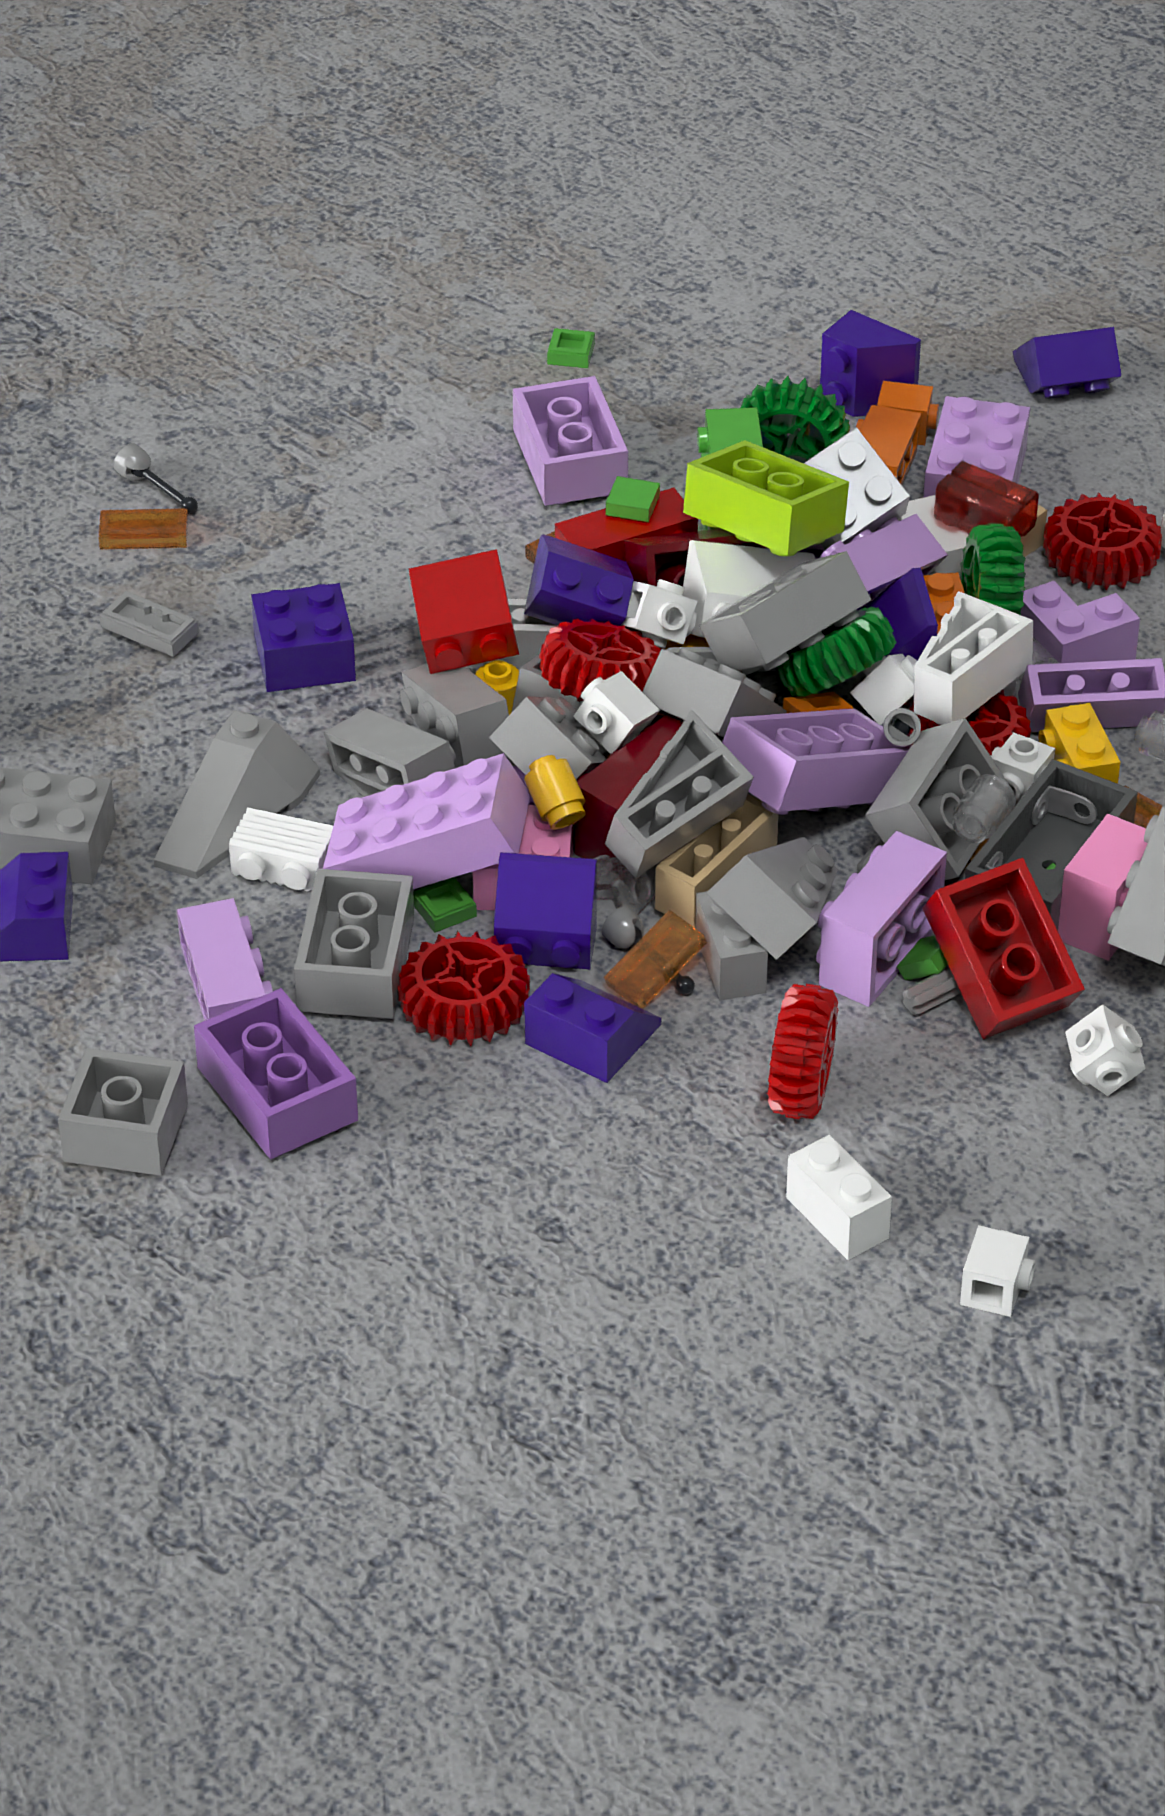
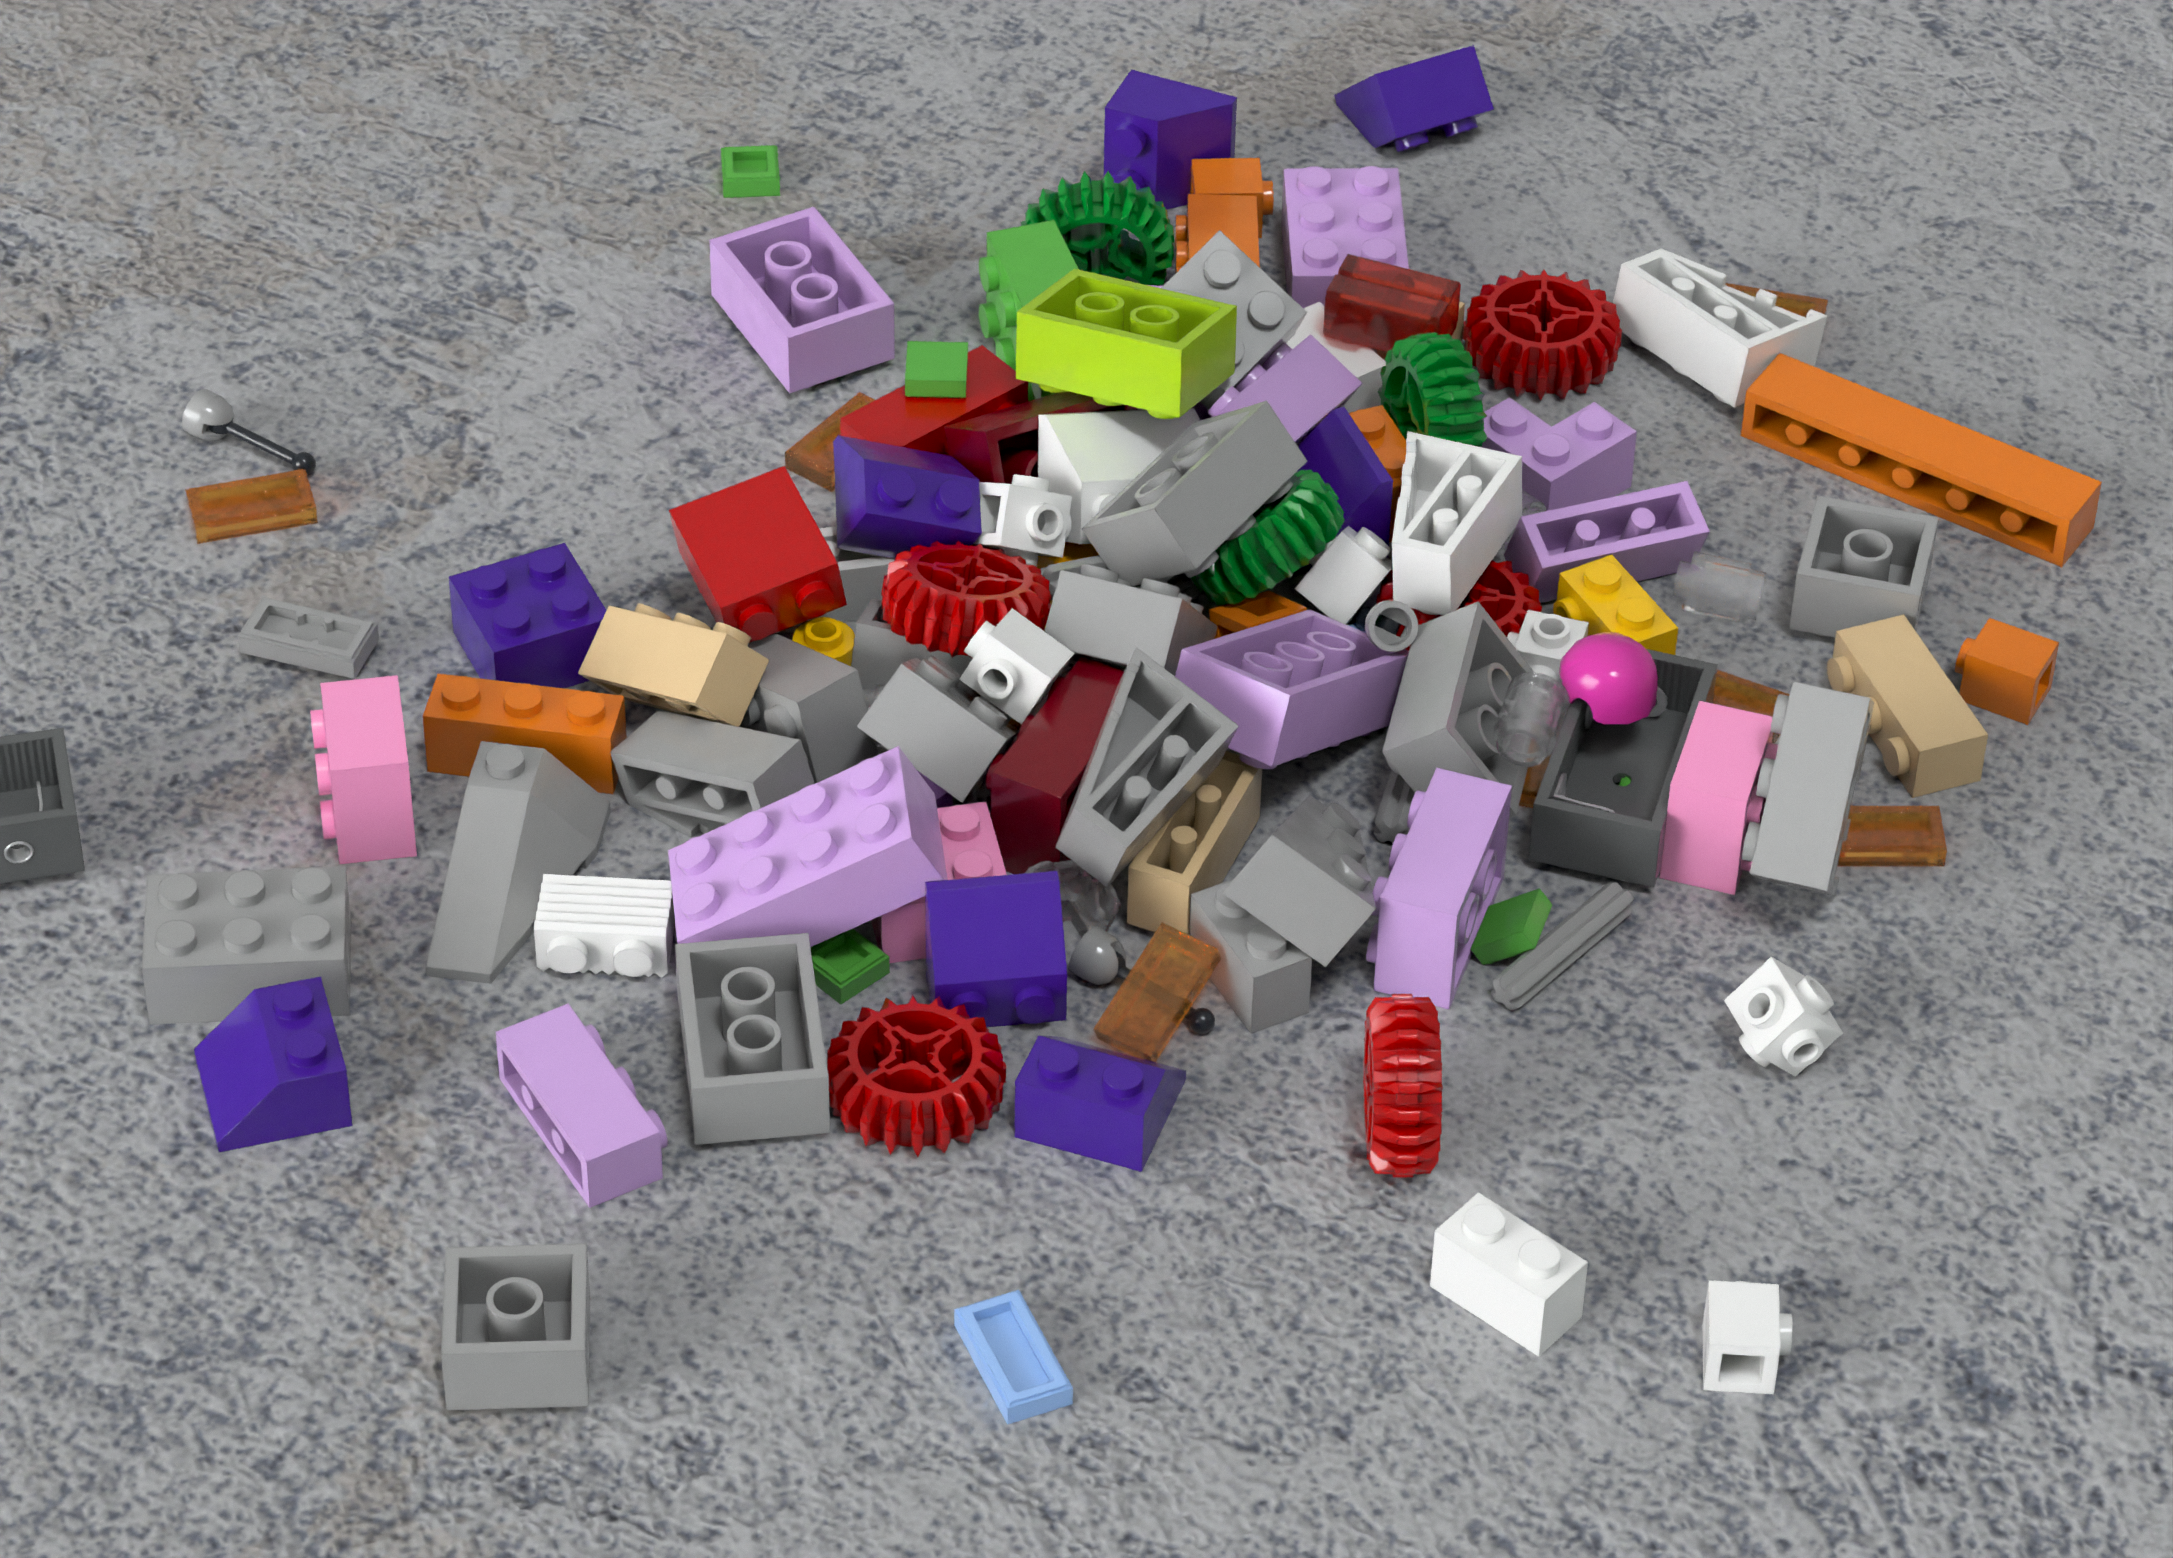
camera: 15 degrees left, 0 degrees up
medium lavender brick [194,988,358,1160] -> none
yellow brick [524,755,586,830] -> none
red brick [922,857,1085,1040] -> none
none -> bright pink brick [310,675,417,864]
none -> orange brick [423,673,627,794]
none -> tan brick [578,603,769,727]
none -> light blue tile [954,1290,1073,1425]
none -> dark pink hair [1559,632,1658,724]

